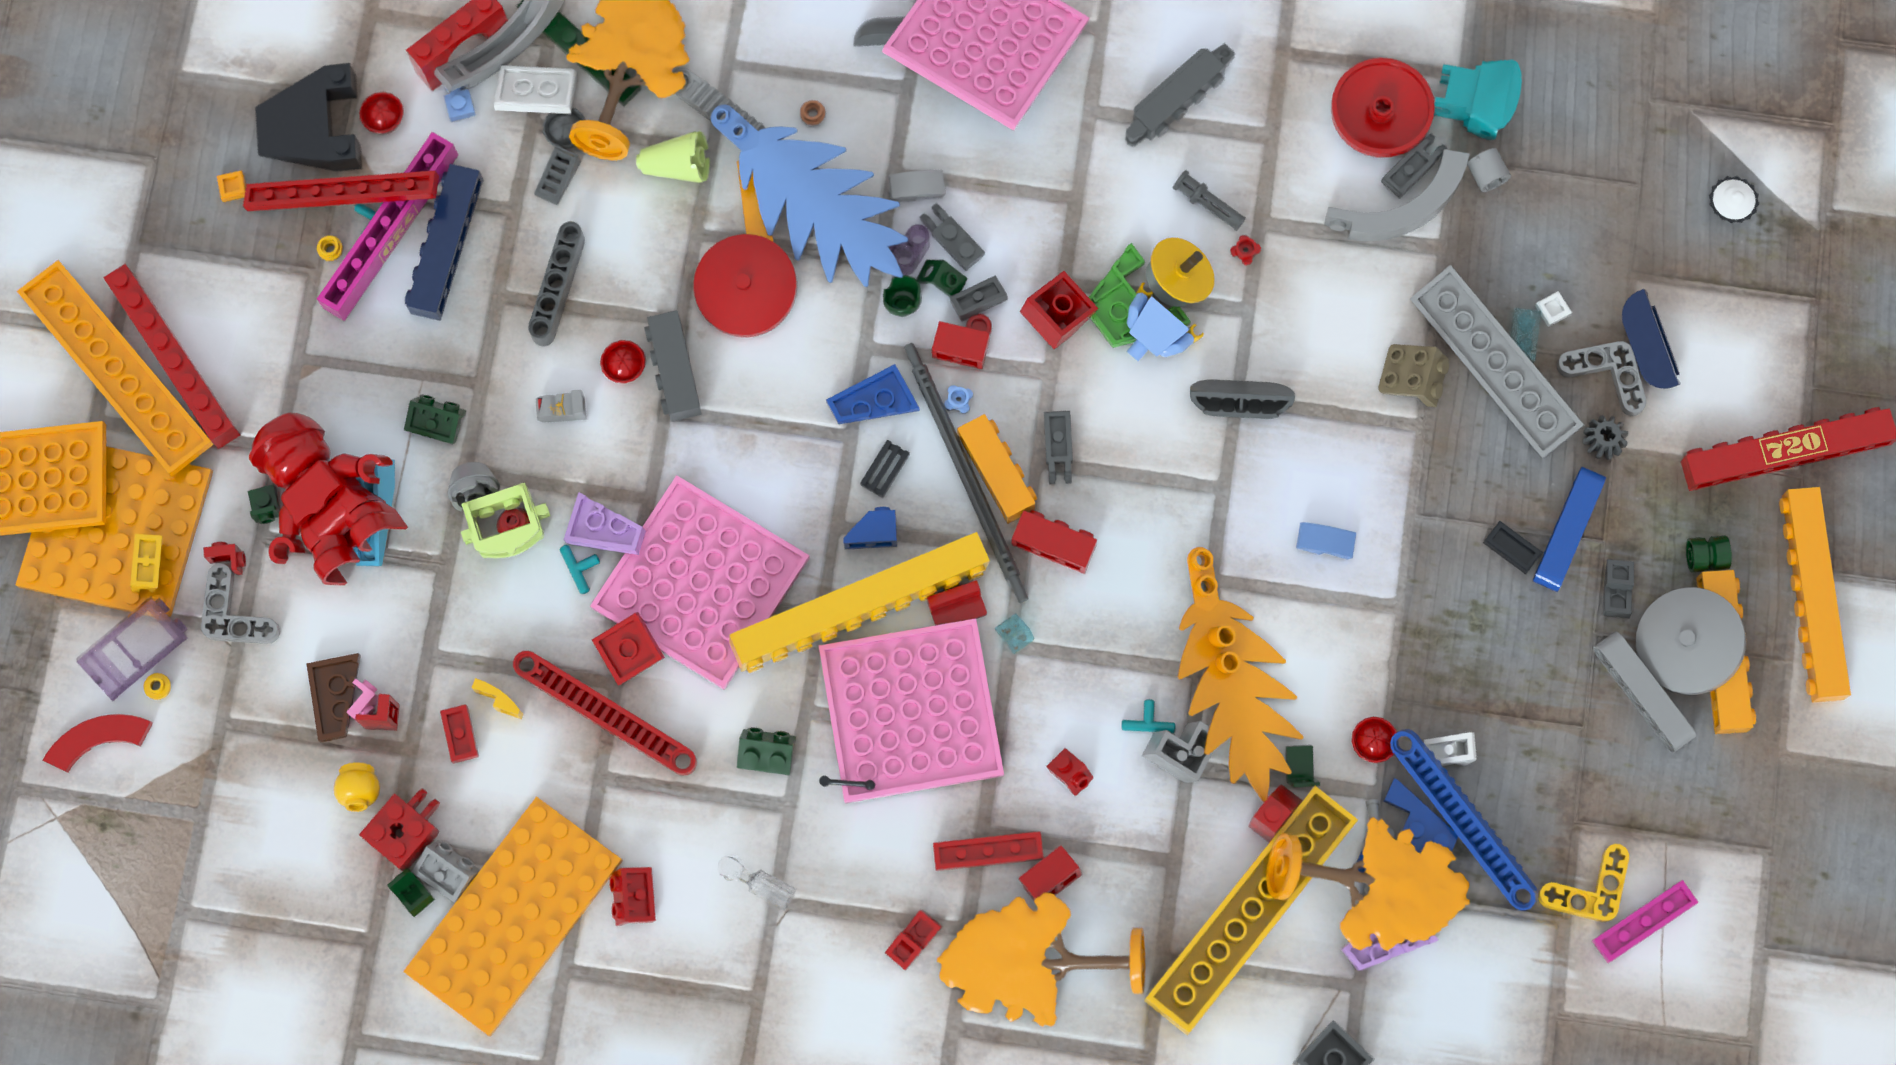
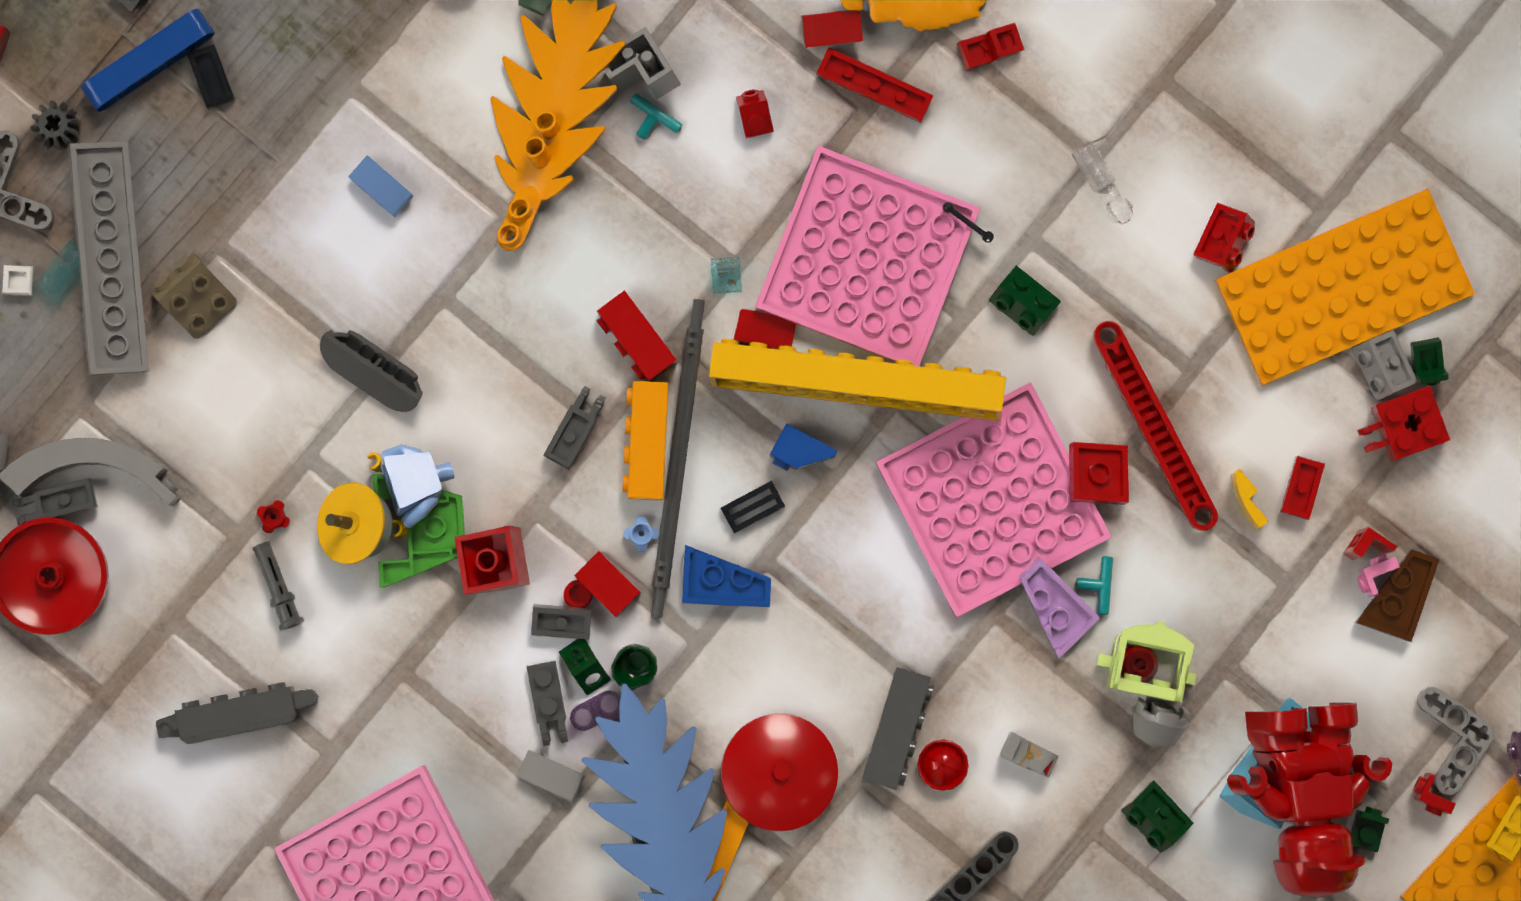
camera: 155 degrees left, 10 degrees up
yellow piece [333,762,380,812] -> none

